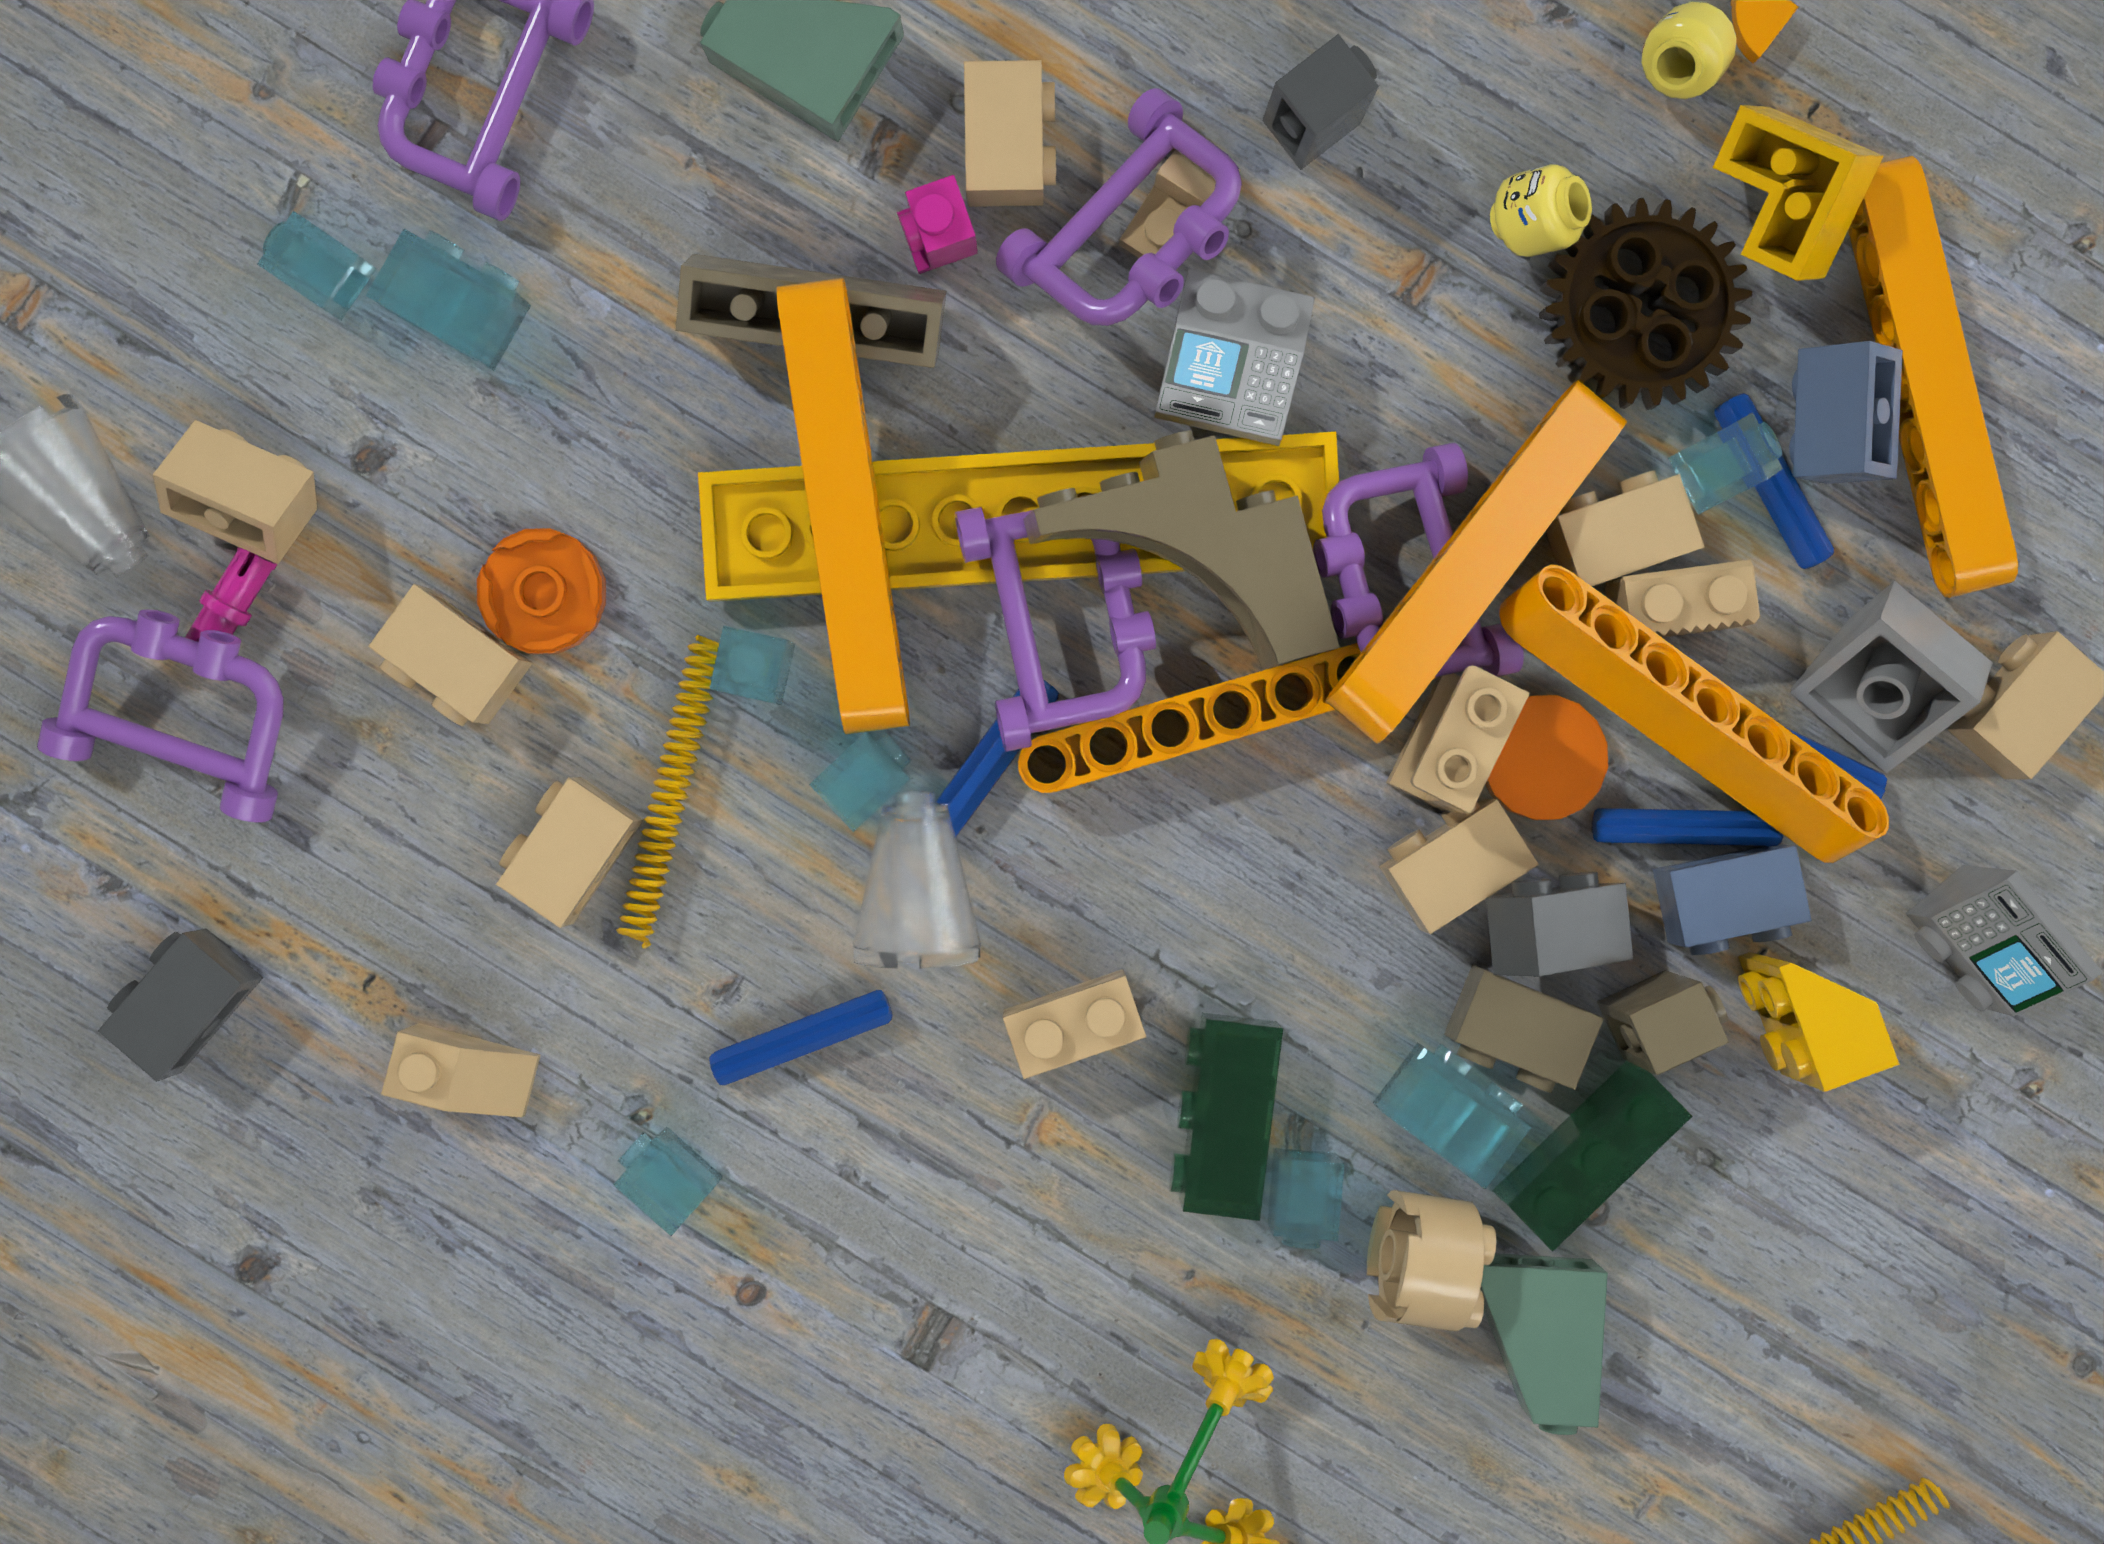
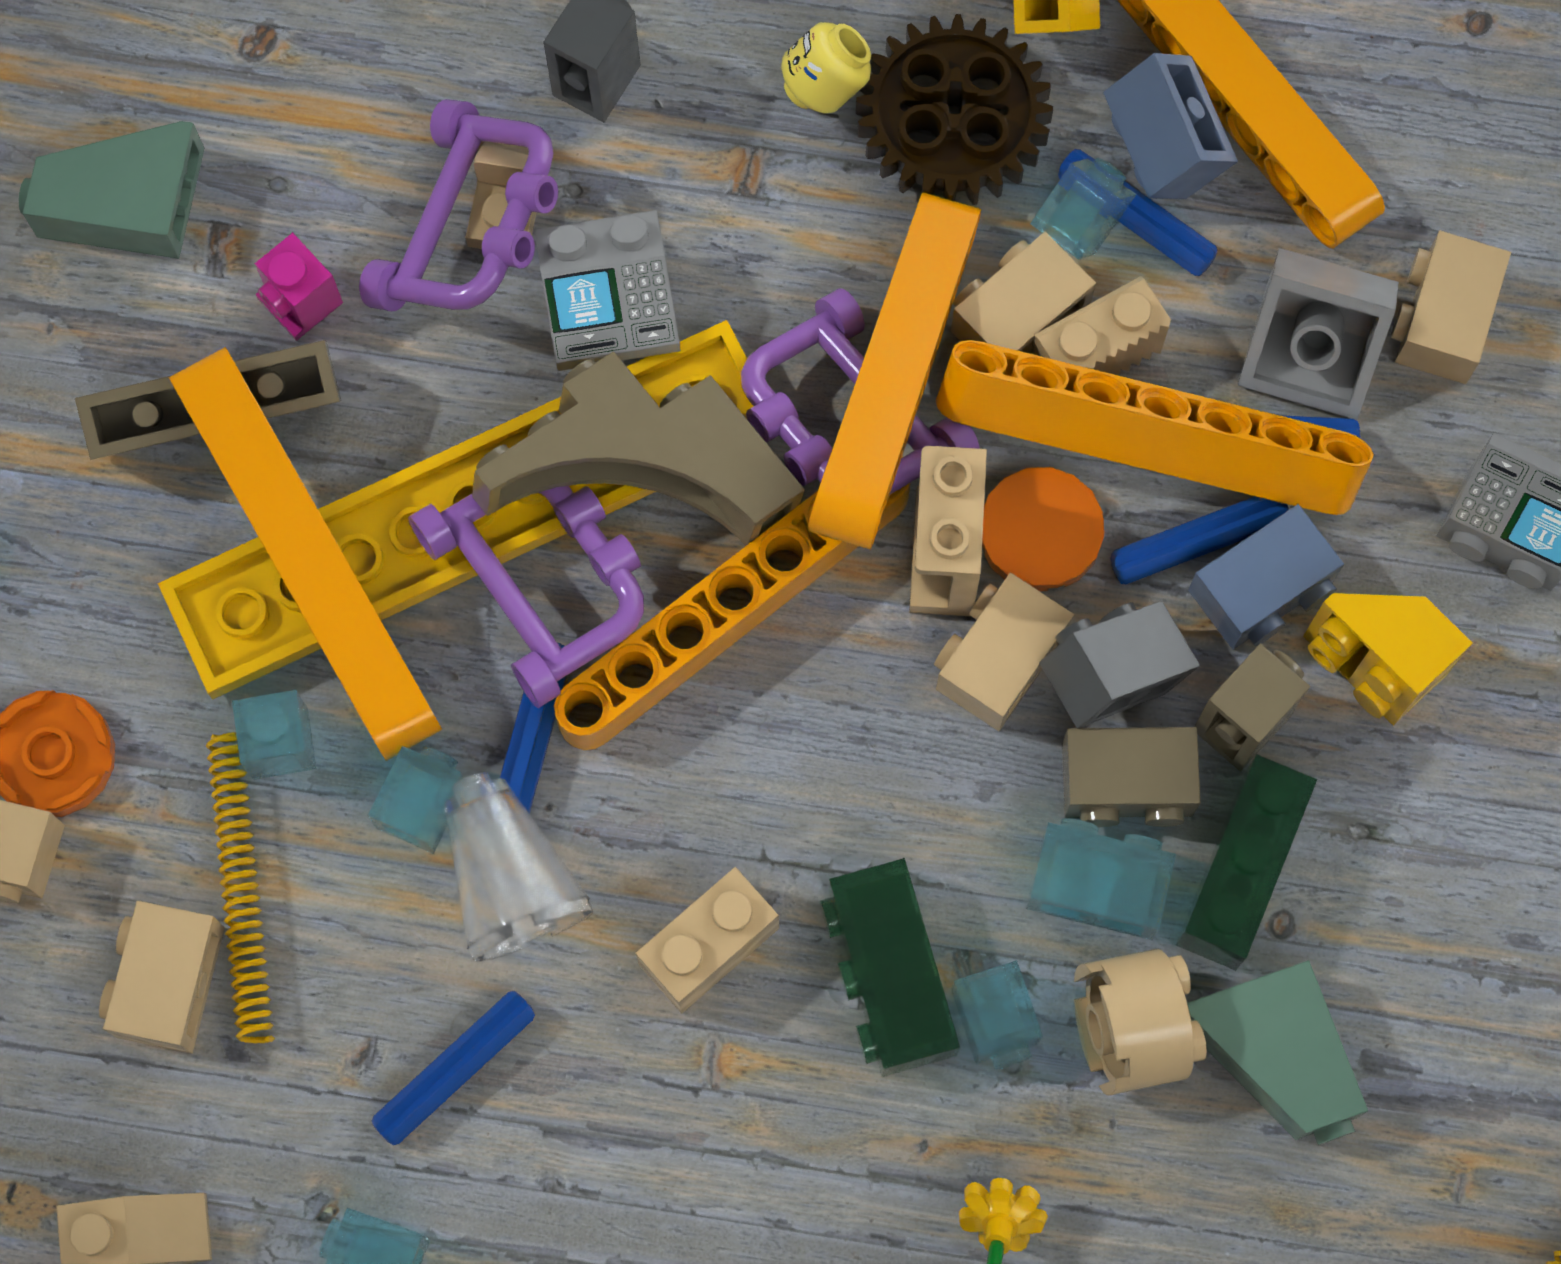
camera: 20 degrees left, 15 degrees down
tan brick [964,60,1056,207] -> none

